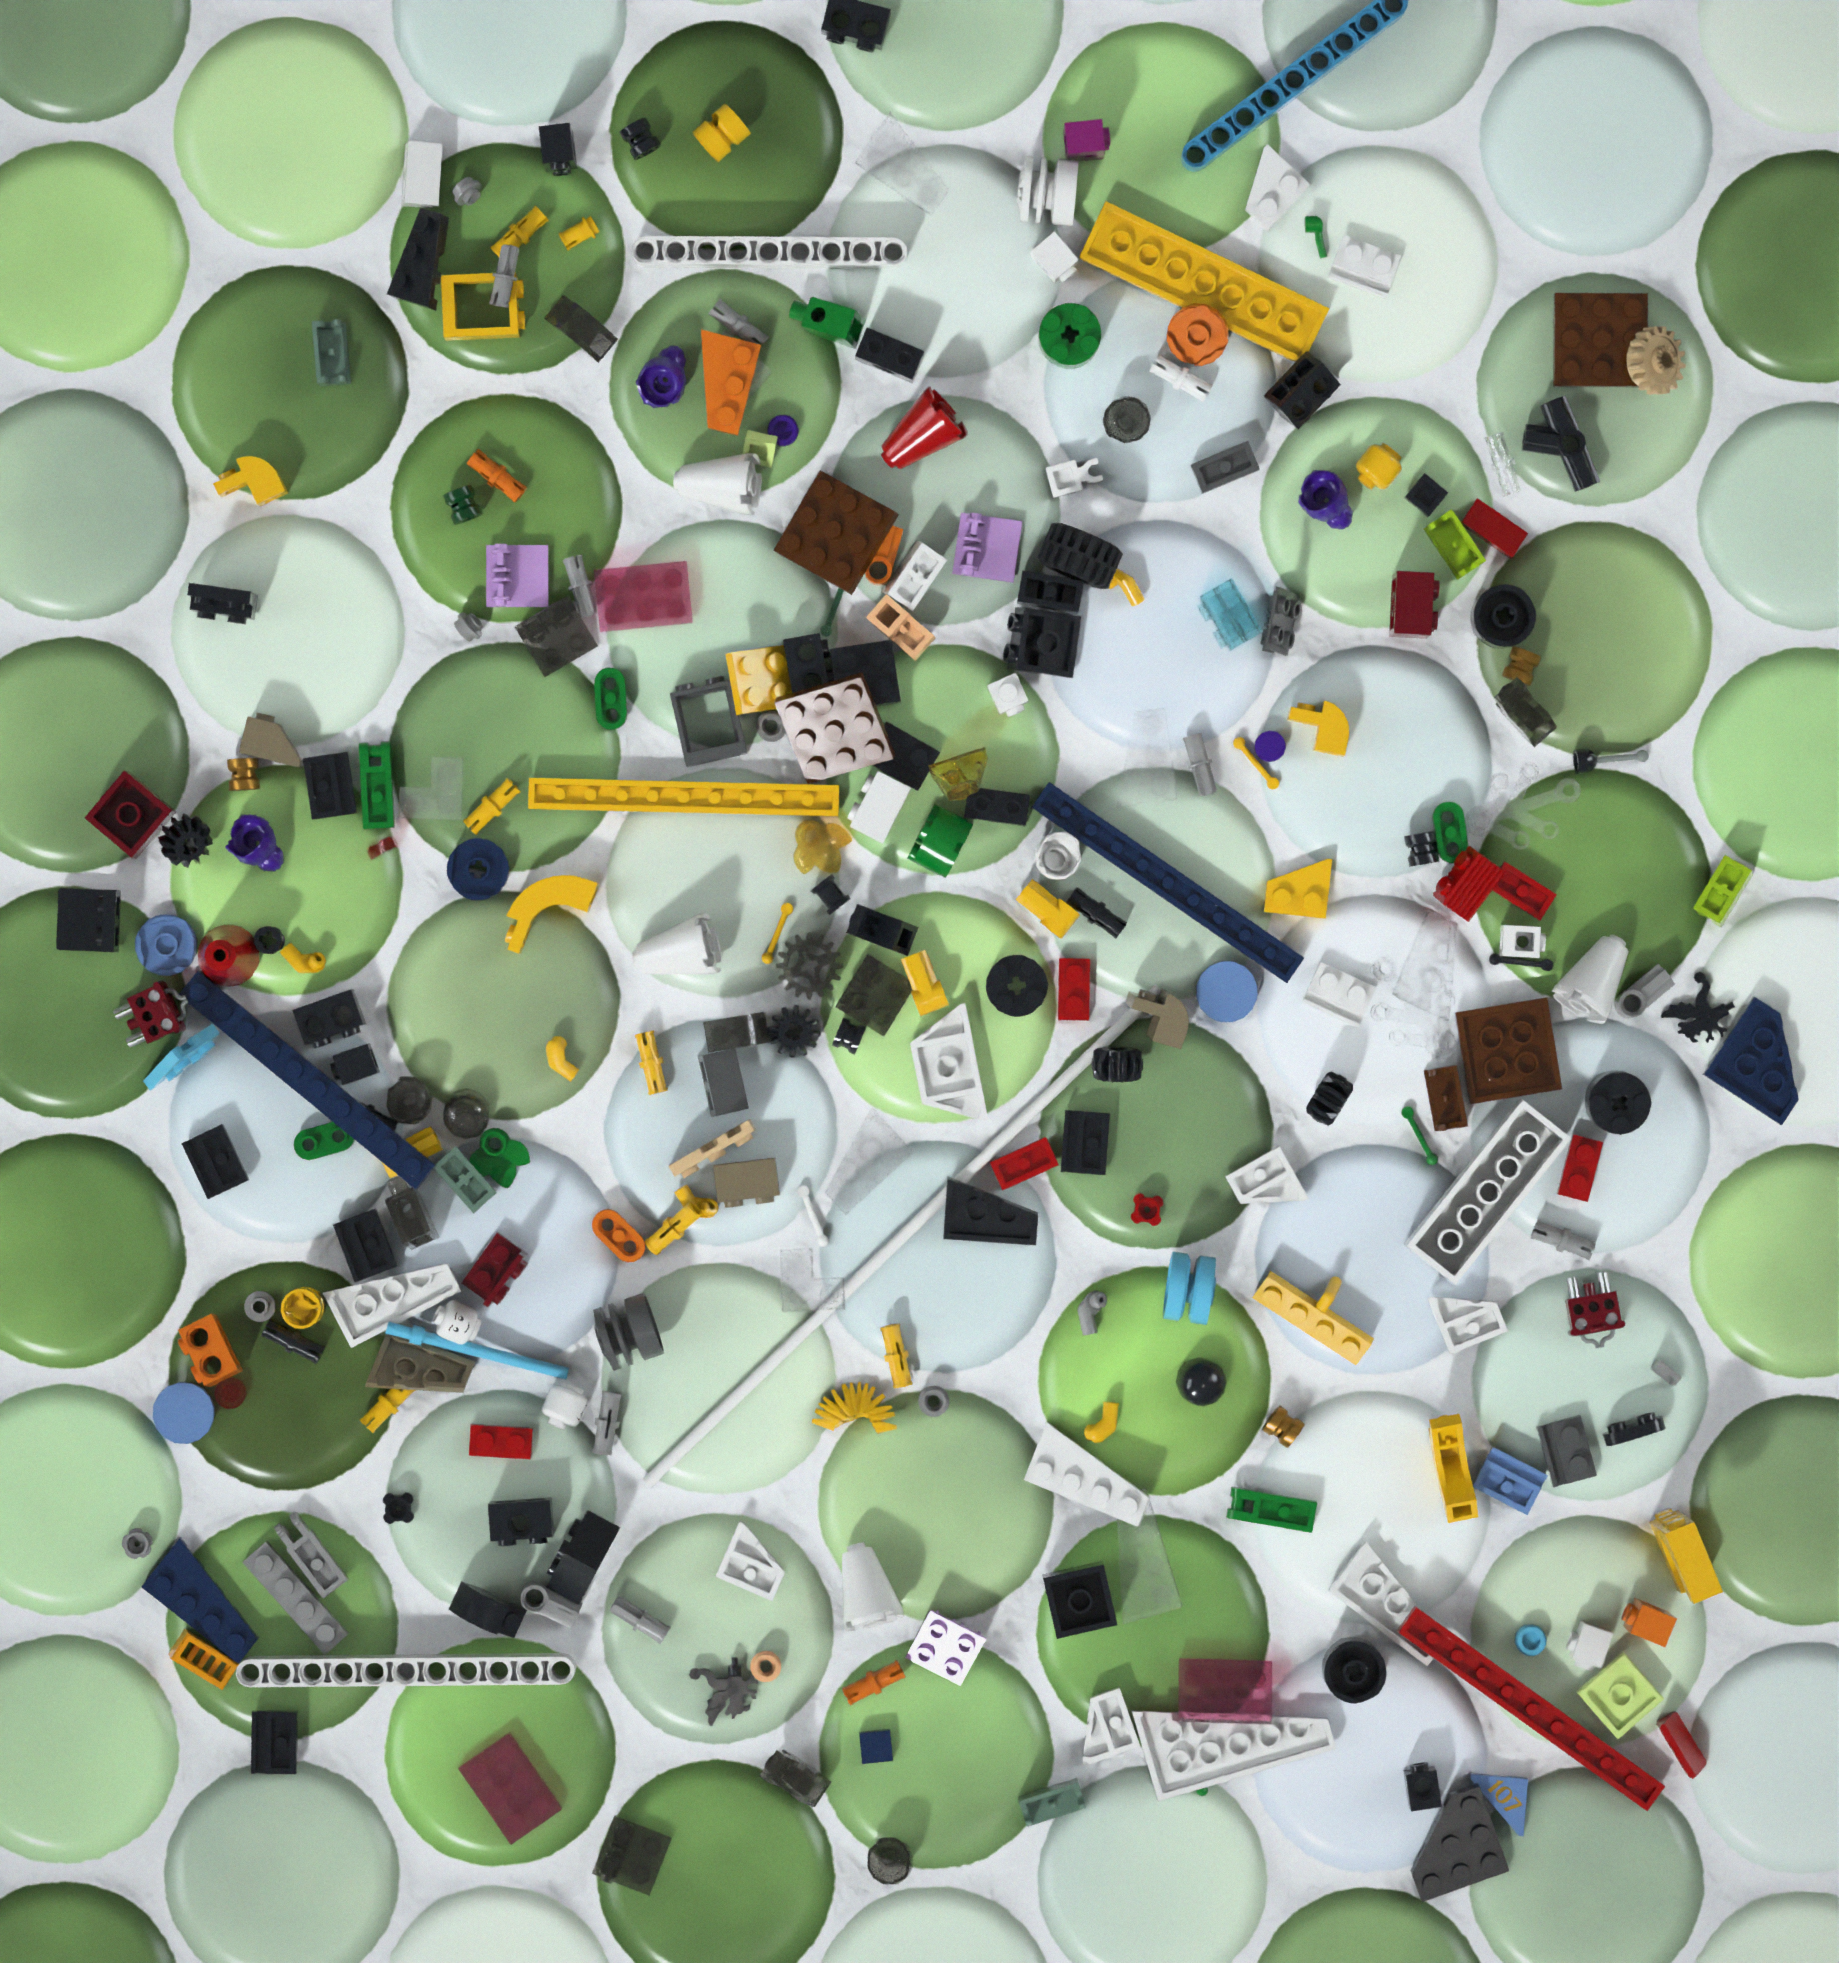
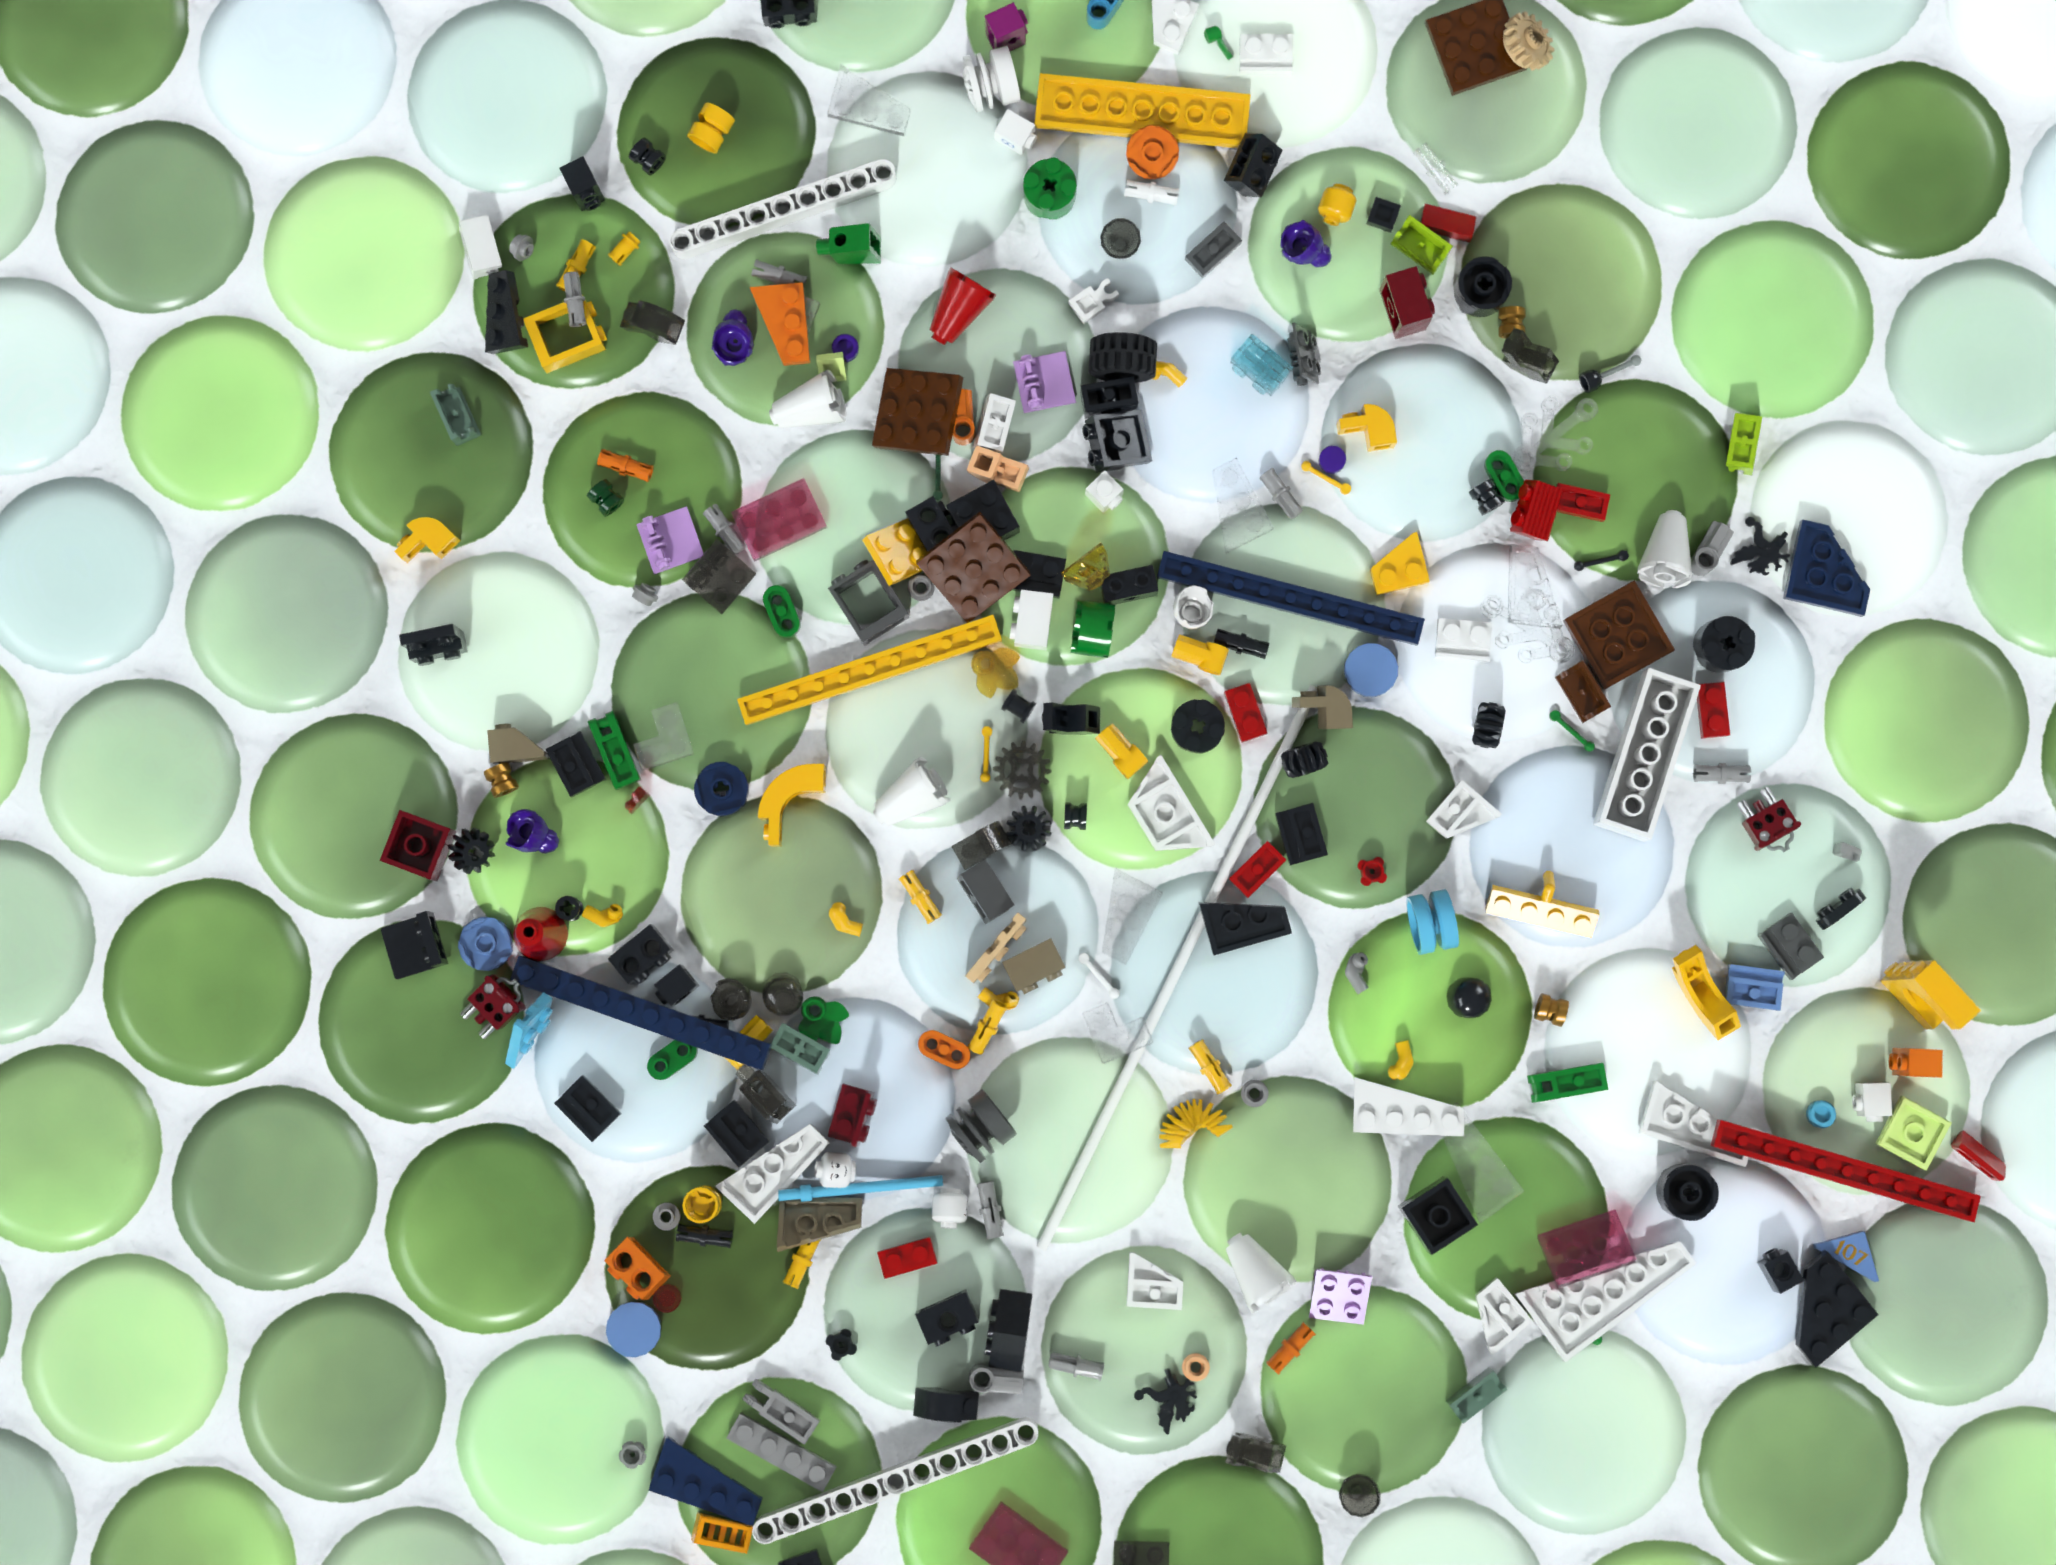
camera: 20 degrees left, 5 degrees down
yellow pin [463,778,521,835] -> none
clear smoke hinge [835,954,912,1036] -> none
black brick [855,327,924,384] -> none
dark blue tile [859,1729,893,1764] -> none
white wing [1427,1297,1508,1354] -> none
white brick [1499,925,1546,958] -> none
black piece [1522,395,1600,492] -> none

